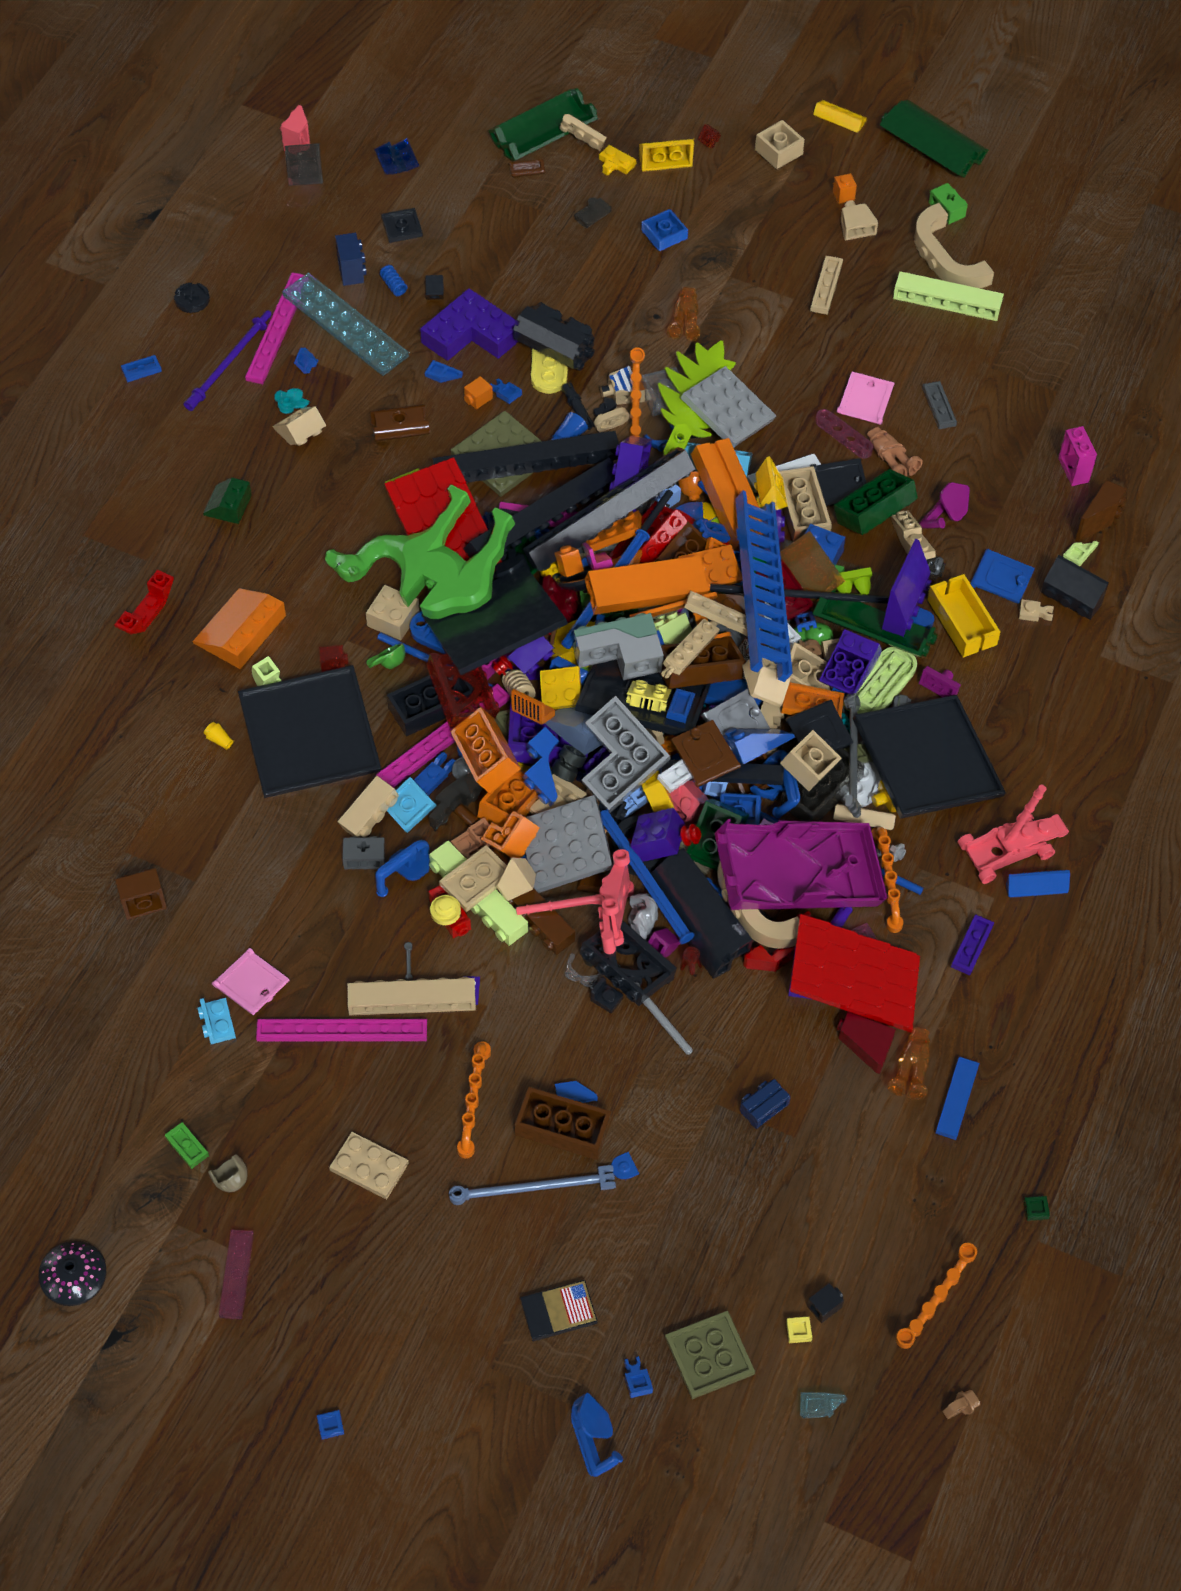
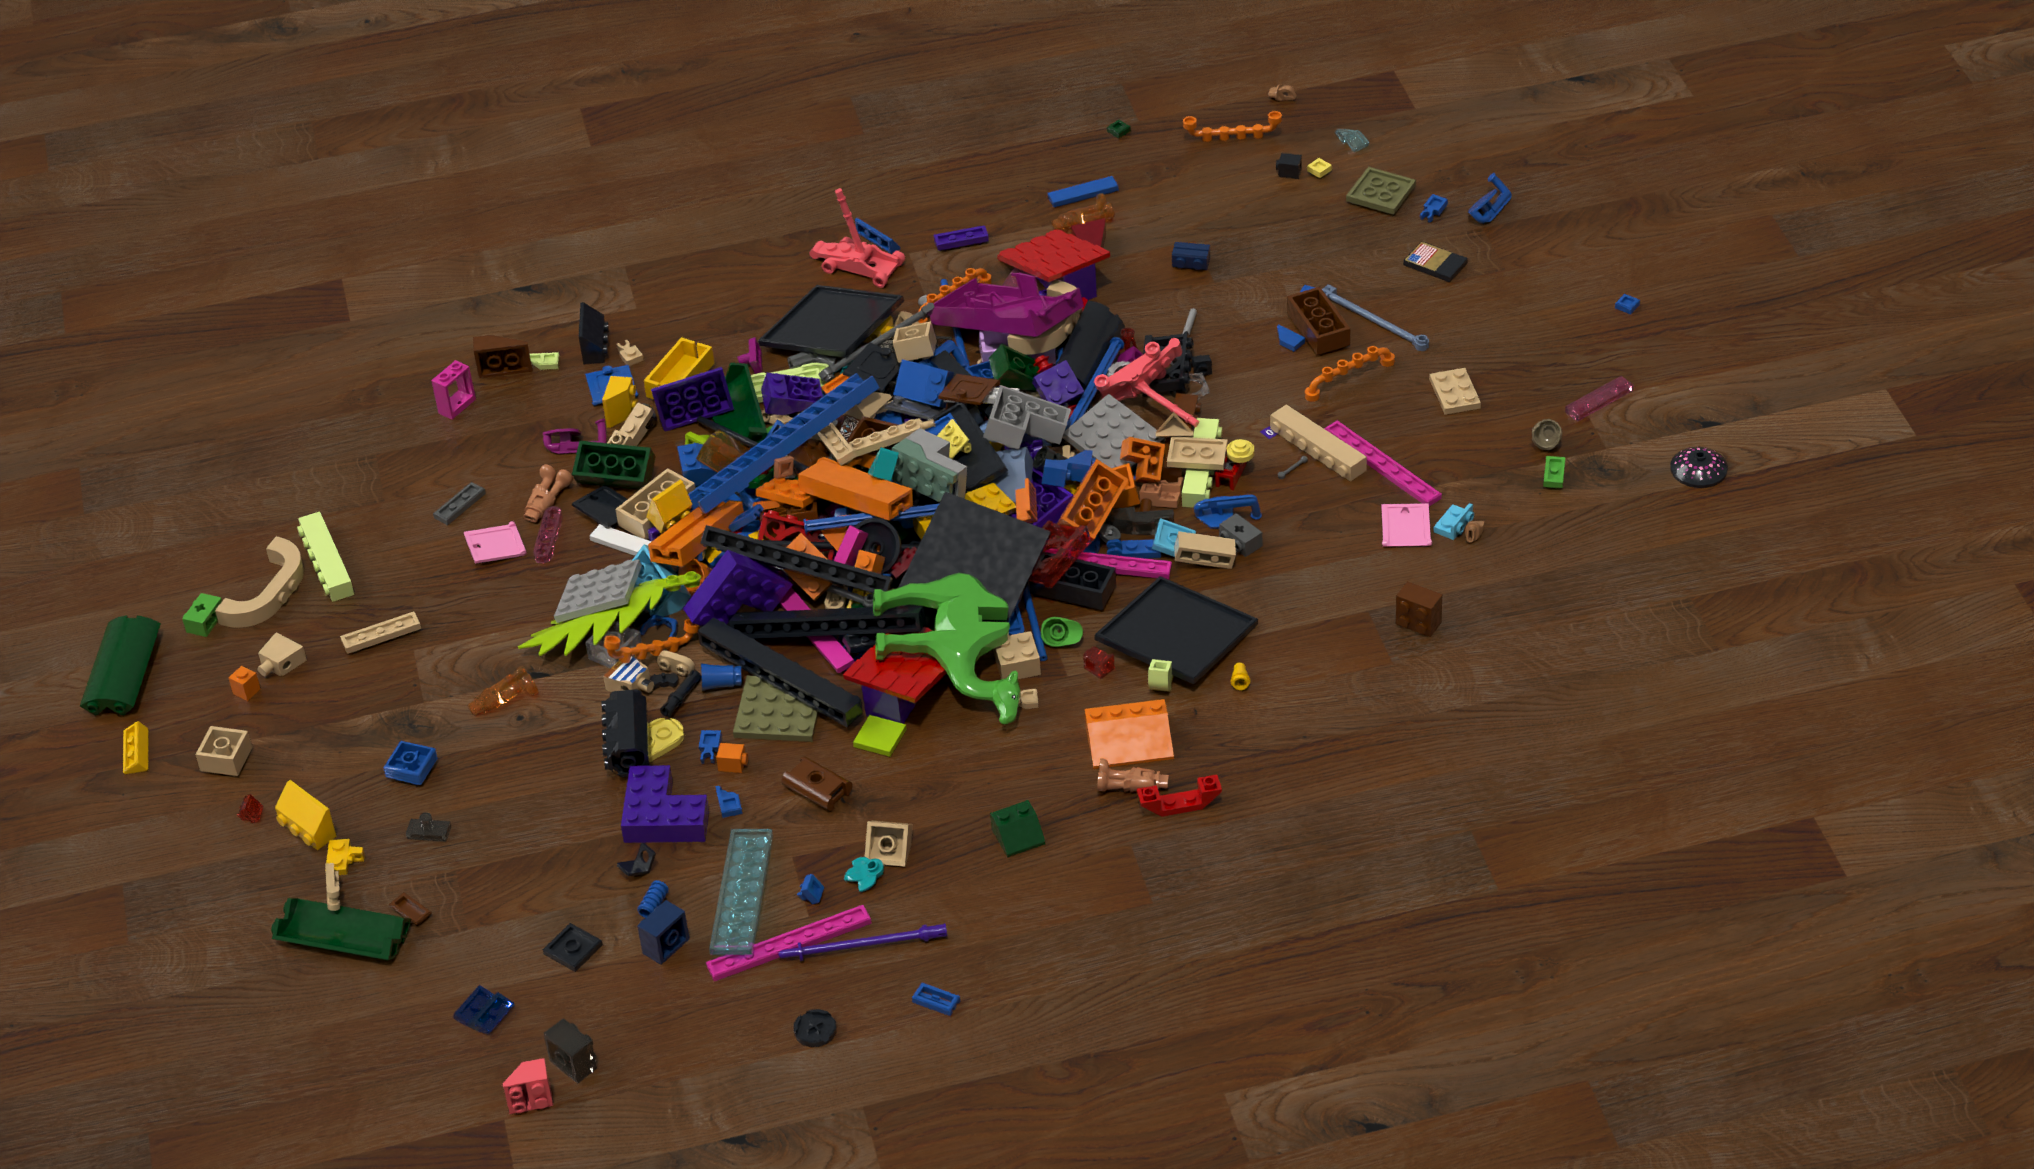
camera: 125 degrees left, 15 degrees down
none -> yellow slope [602,376,638,428]
none -> nougat tile [774,456,794,479]
none -> teal slope [868,447,899,481]
none -> tan tile [1019,689,1038,709]
none -> nougat piece [1097,758,1169,793]
none -> medium nougat piece [1465,520,1484,542]

